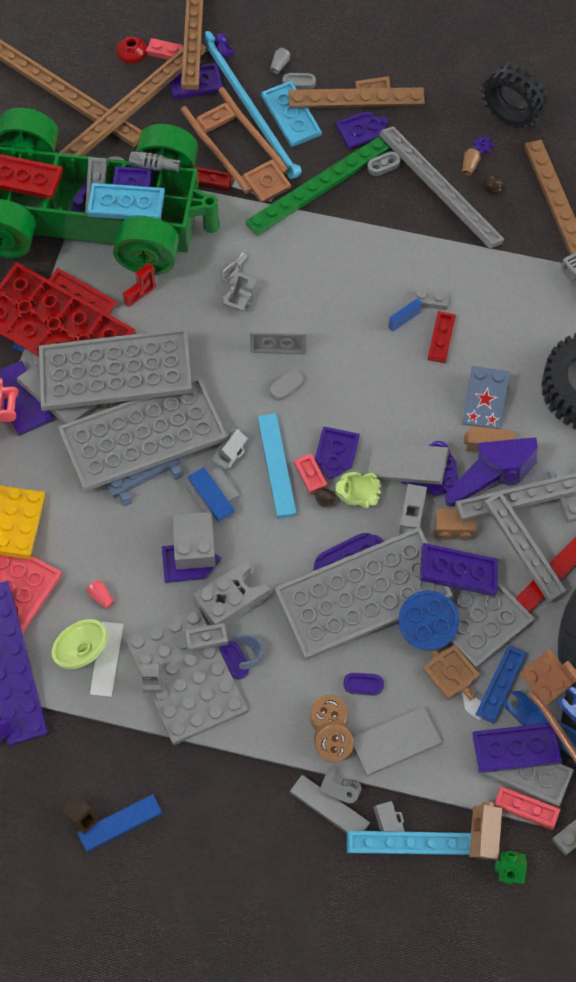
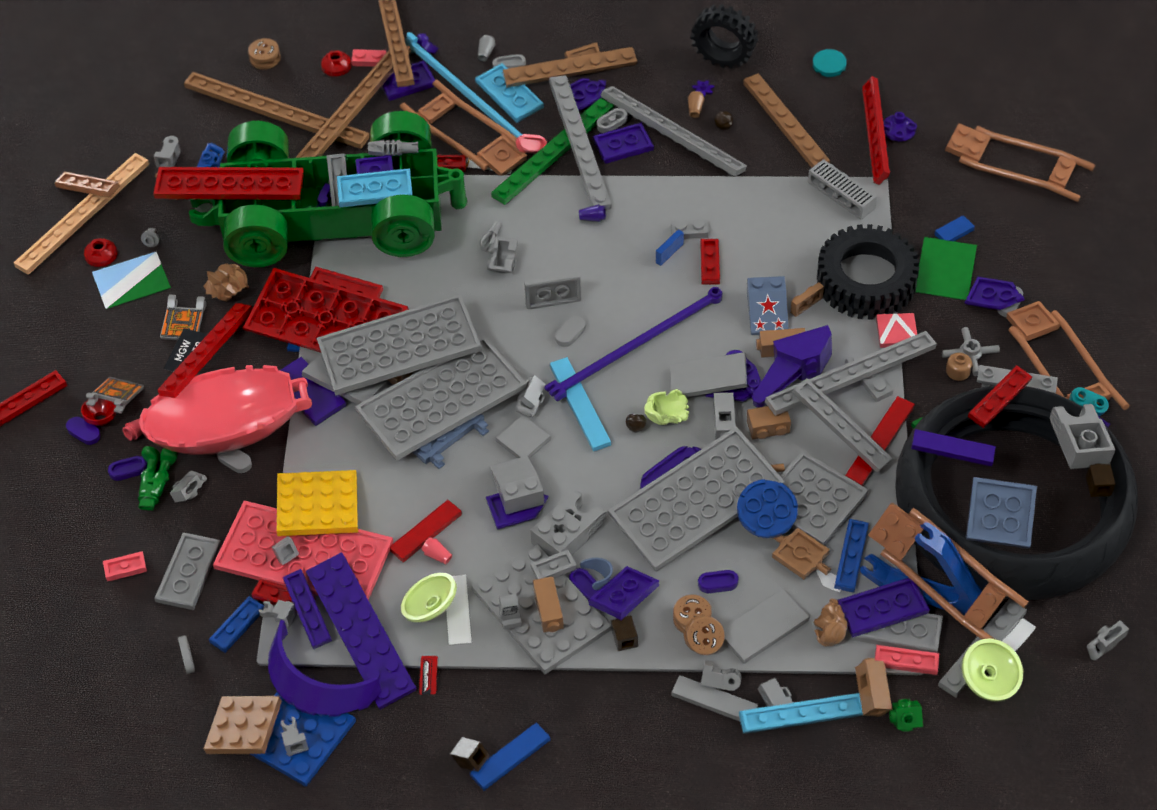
camera: 10 degrees left, 10 degrees down
red tile [123,263,156,307] -> none
blue tile [188,467,235,522] -> none
coral plate [294,453,328,495] -> none
dark purple tile [315,426,360,480] -> none
dark purple tile [420,543,498,597] -> none
none -> medium nougat head [248,38,281,69]
none -> red tile [390,500,462,563]
none -> sticker [419,656,438,695]
none -> coral tile [516,134,547,154]
none -> medium nougat brick [533,576,564,633]
none -> dark purple hinge [544,287,723,401]
none -> light grey plate [549,75,611,210]
none -> dark purple cone [579,204,606,222]
none -> dark purple tile [588,566,659,620]
none -> dark purple tile [593,123,654,164]
none -> dark brown brick [611,615,638,651]
none -> medium nougat plate [791,282,824,317]
none -> medium nougat hair [814,598,847,646]

